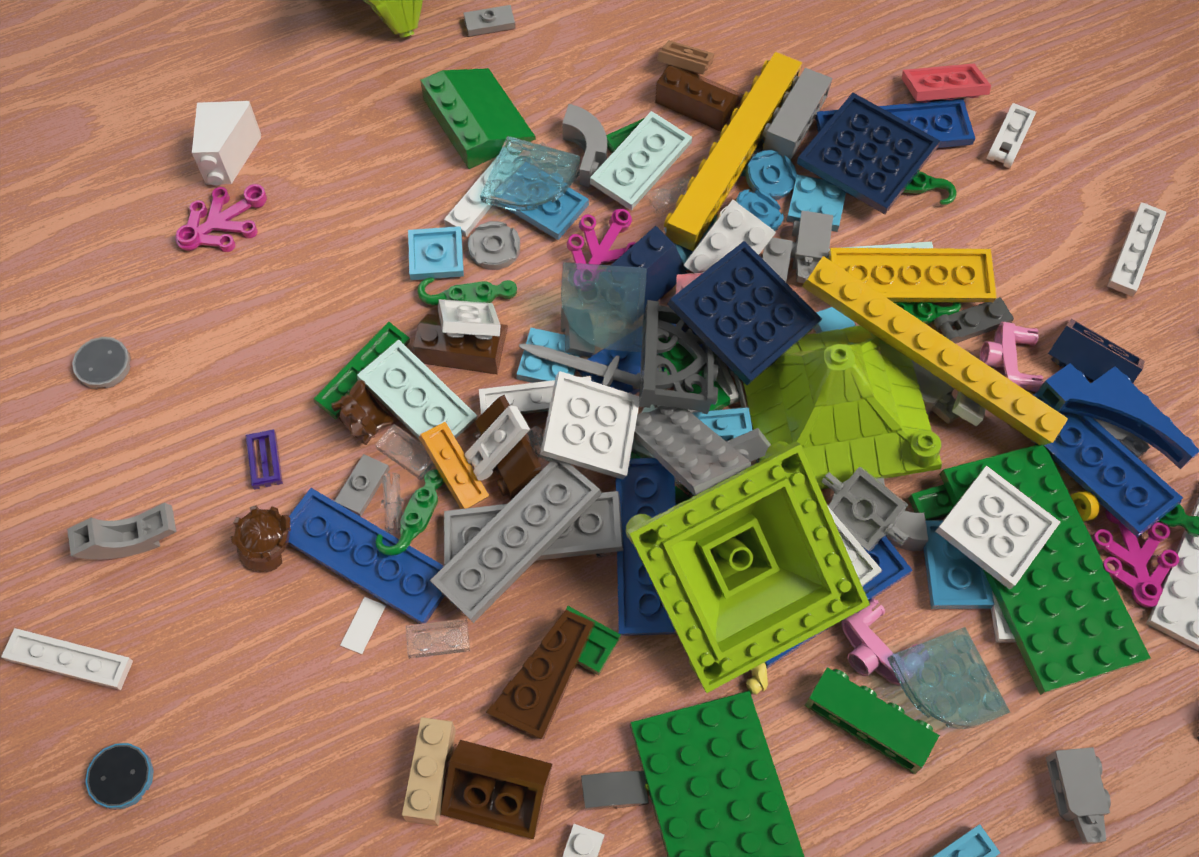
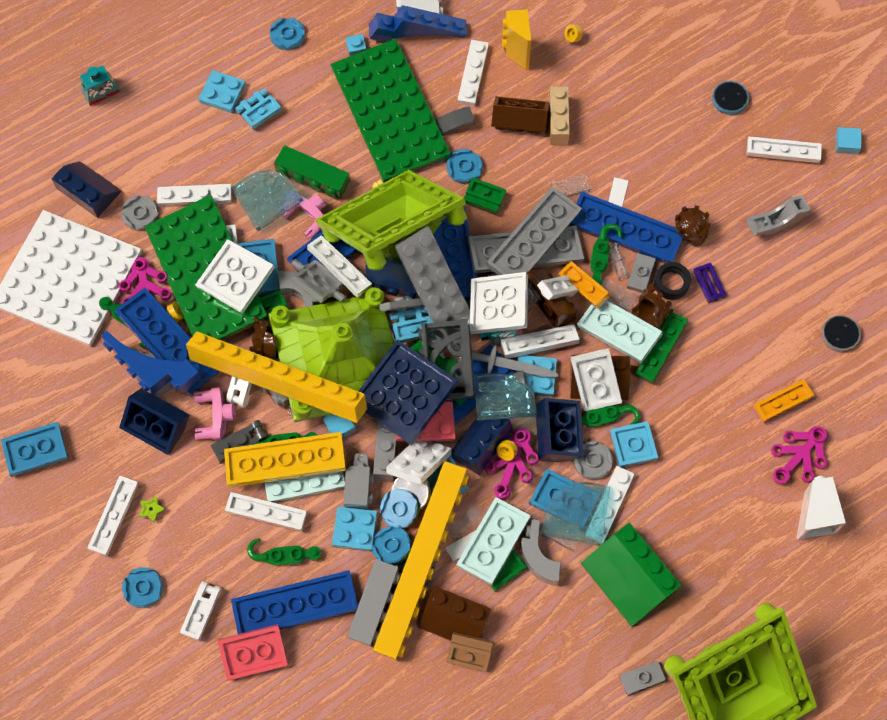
camera: 175 degrees right, 5 degrees up
reddish brown wing [486,610,595,739] -> none
dark blue plate [797,92,940,214] -> none
light grey hinge [1046,747,1111,844] -> none
none -> light grey tile [121,196,159,231]
none -> dark azure tile [122,567,163,608]
none -> lime plate [139,497,165,522]
none -> white plate [157,184,232,207]
none -> white plate [225,492,307,532]
none -> reddish brown hair [249,317,279,360]
none -> white sticker [445,530,476,561]
none -> dark azure tile [447,149,483,184]
none -> yellow tile [497,440,518,461]
none -> dark blue slope [535,398,584,462]
none -> black tyre [654,262,691,300]
none -> light orange plate [753,379,814,423]

